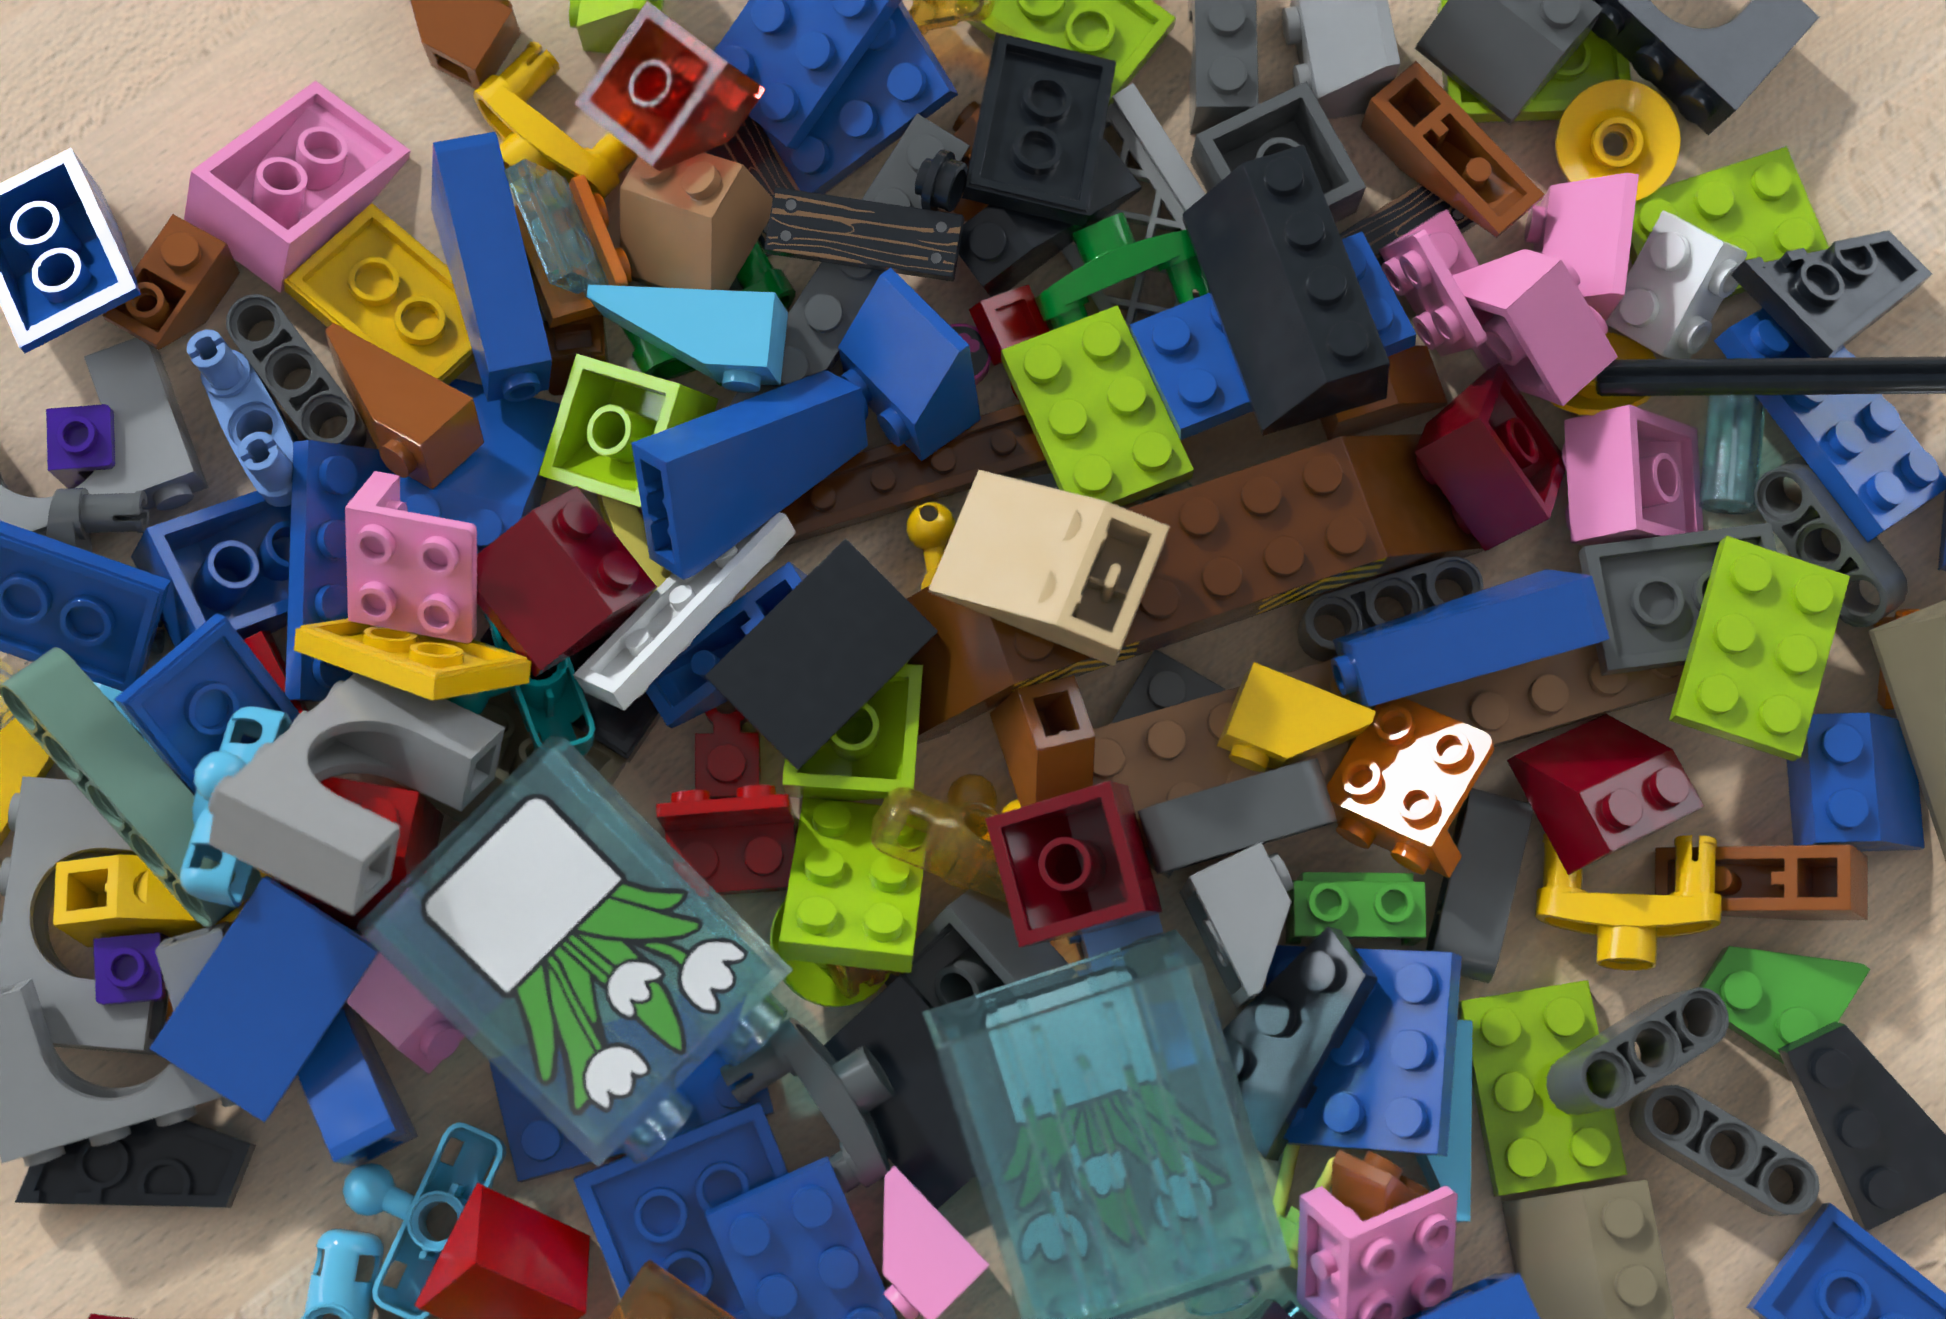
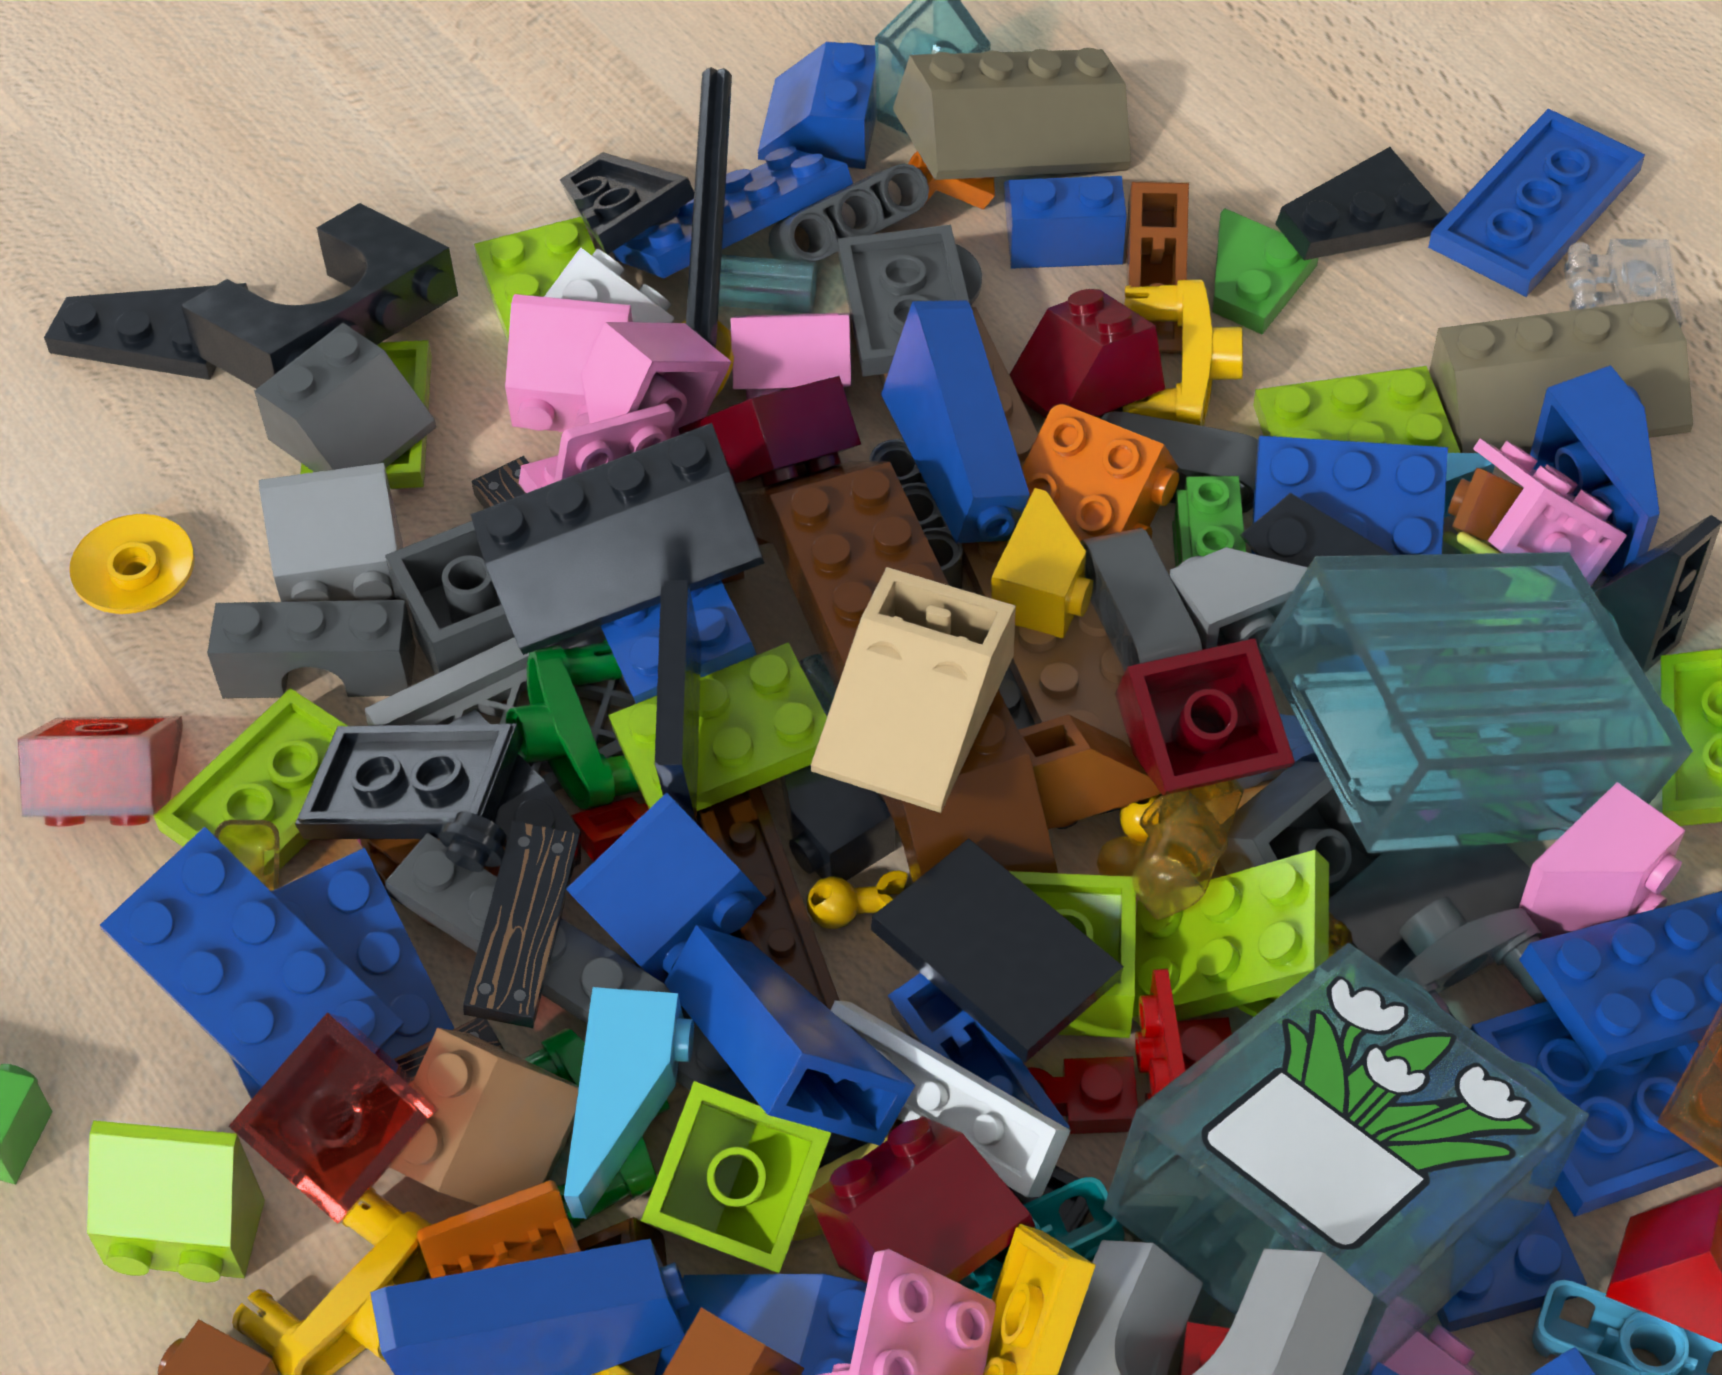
camera: 85 degrees left, 25 degrees down
clear light blue plate [504,159,609,298] -> none
dark orange slope [1360,61,1545,238] -> none
dark grey beam [1547,987,1729,1115] -> none
yellow dish [1555,79,1680,201] -> none
dark grey beam [1629,1085,1820,1216] -> none
lime plate [1669,536,1850,761] -> none
none -> black tile [655,580,701,822]

